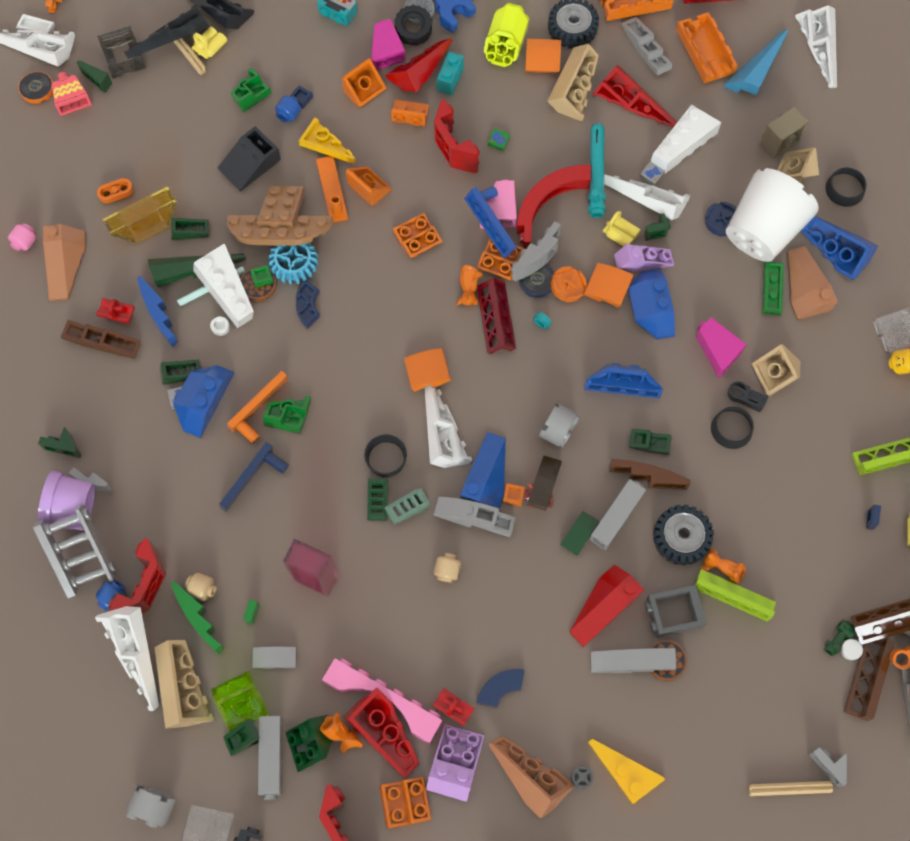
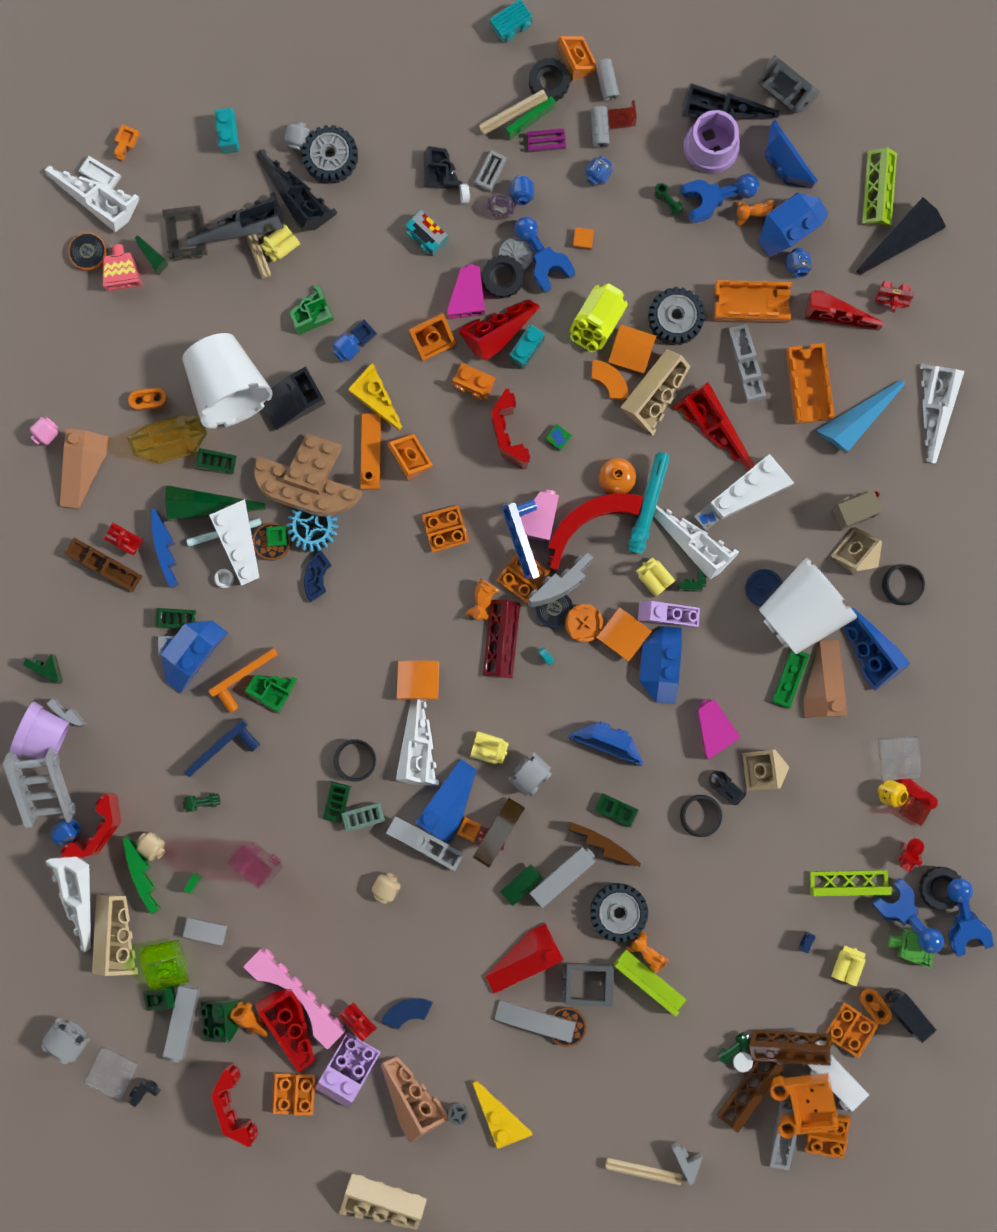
camera: 15 degrees right, 15 degrees up
none -> white cone [182,333,272,428]
none -> dark green bar [183,792,221,813]
none -> light yellow piece [470,731,509,764]
none -> orange tile [592,360,629,400]
none -> orange cylinder [598,458,637,494]

